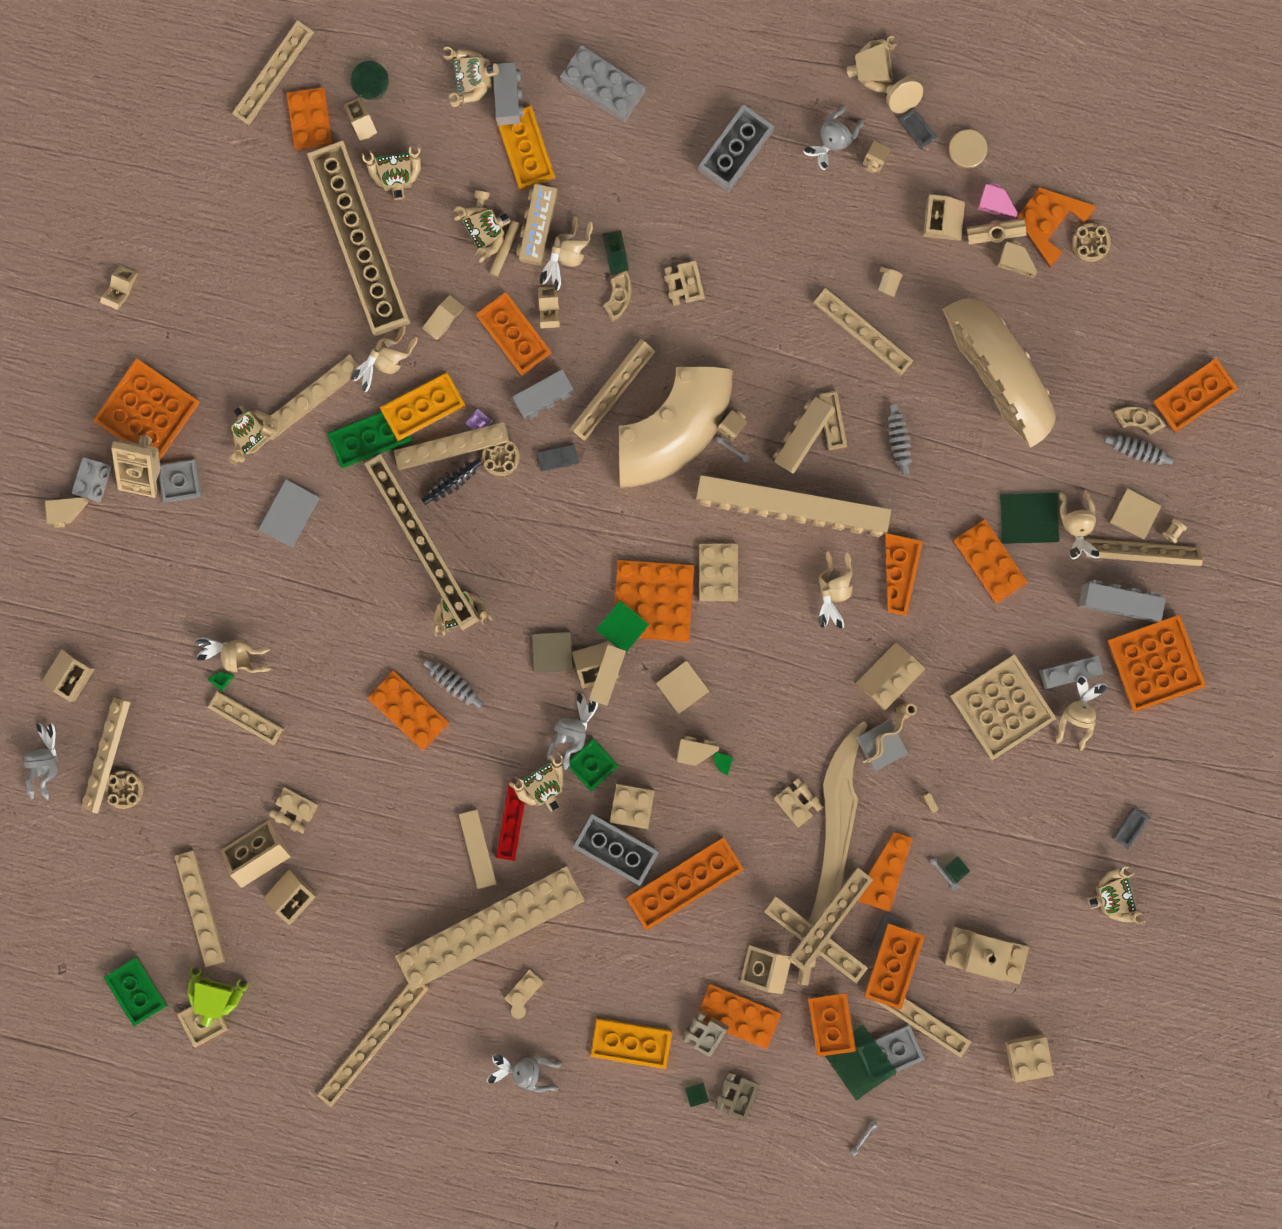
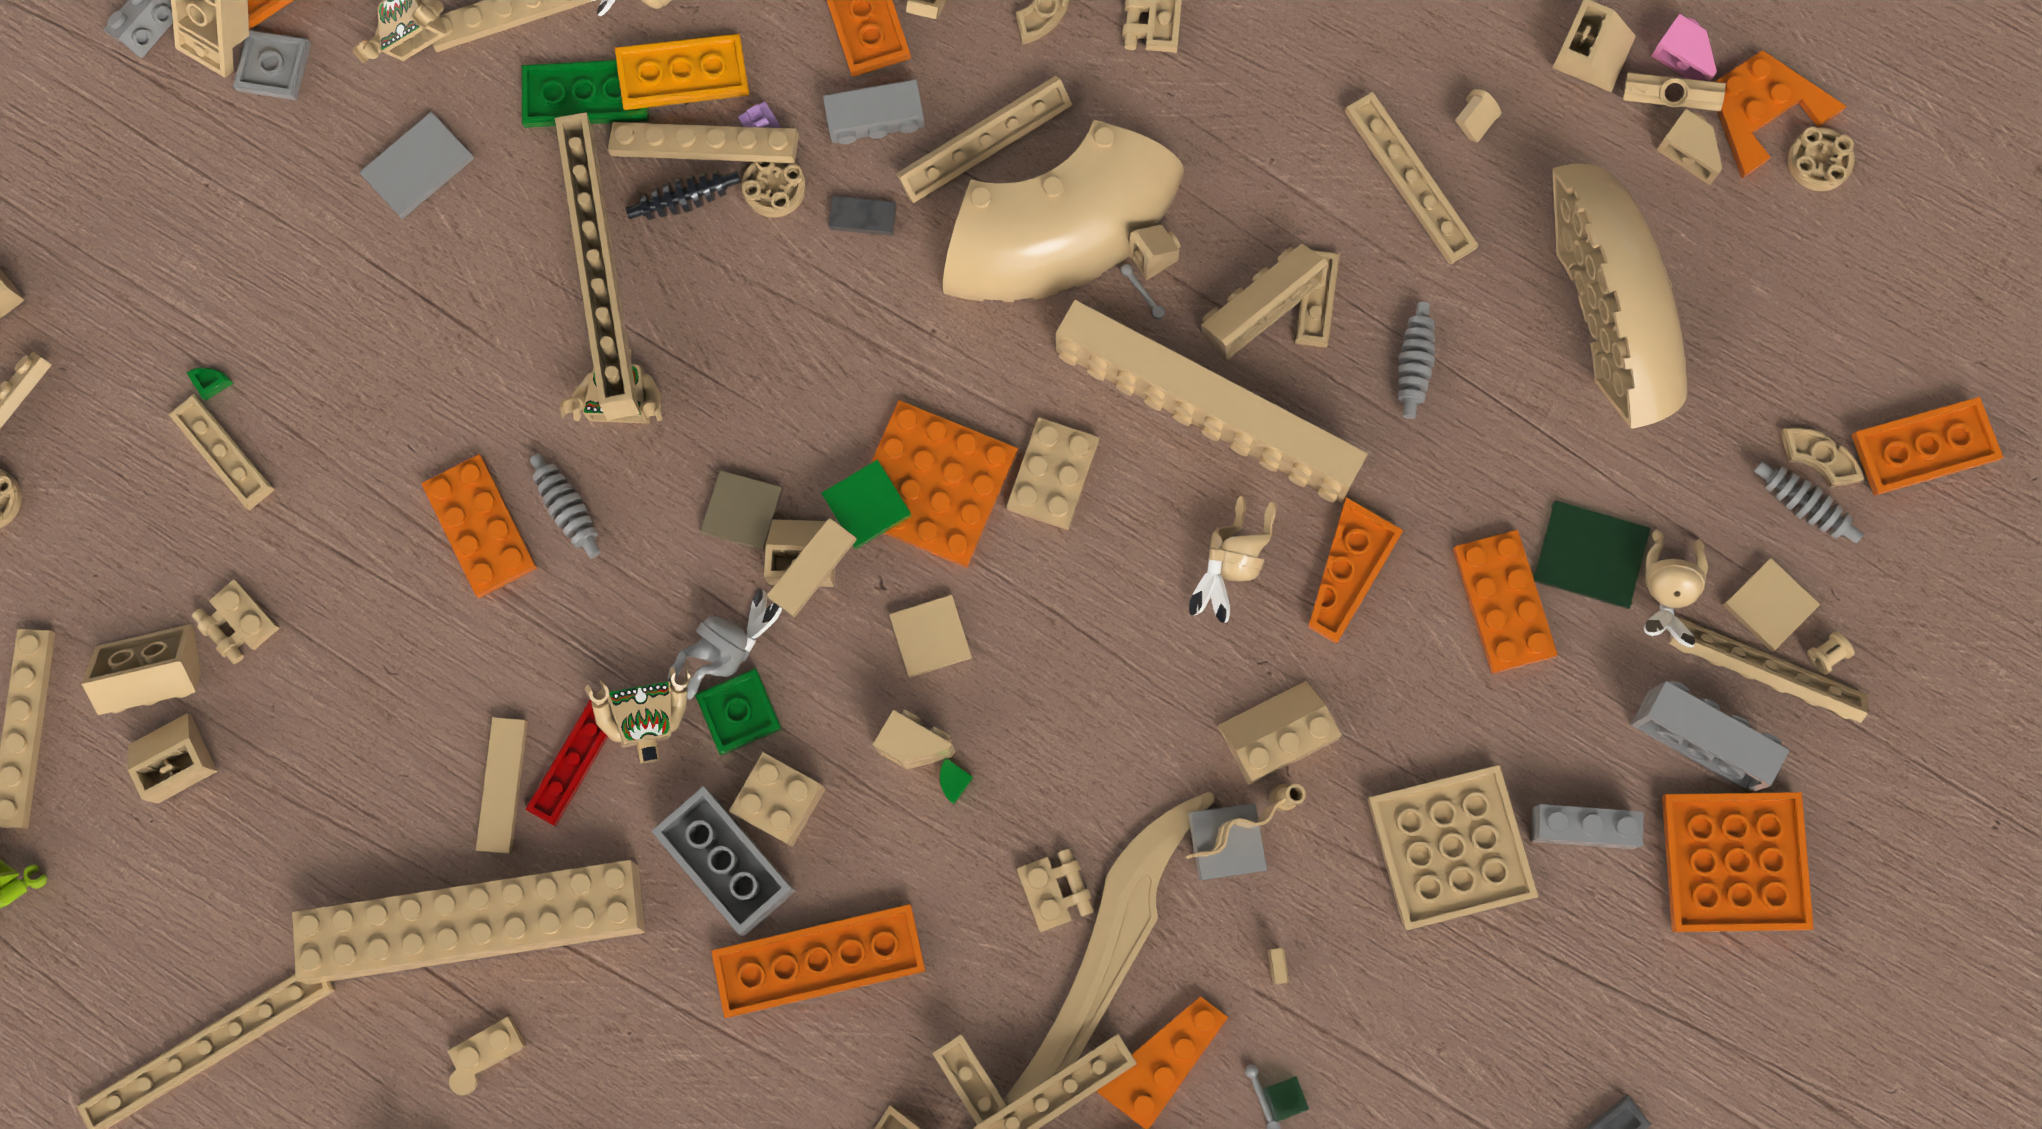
camera: 25 degrees right, 10 degrees down
tan slope [45,498,88,528] -> none
tan hair [195,637,271,673] -> none
tan hair [1056,676,1107,751] -> none

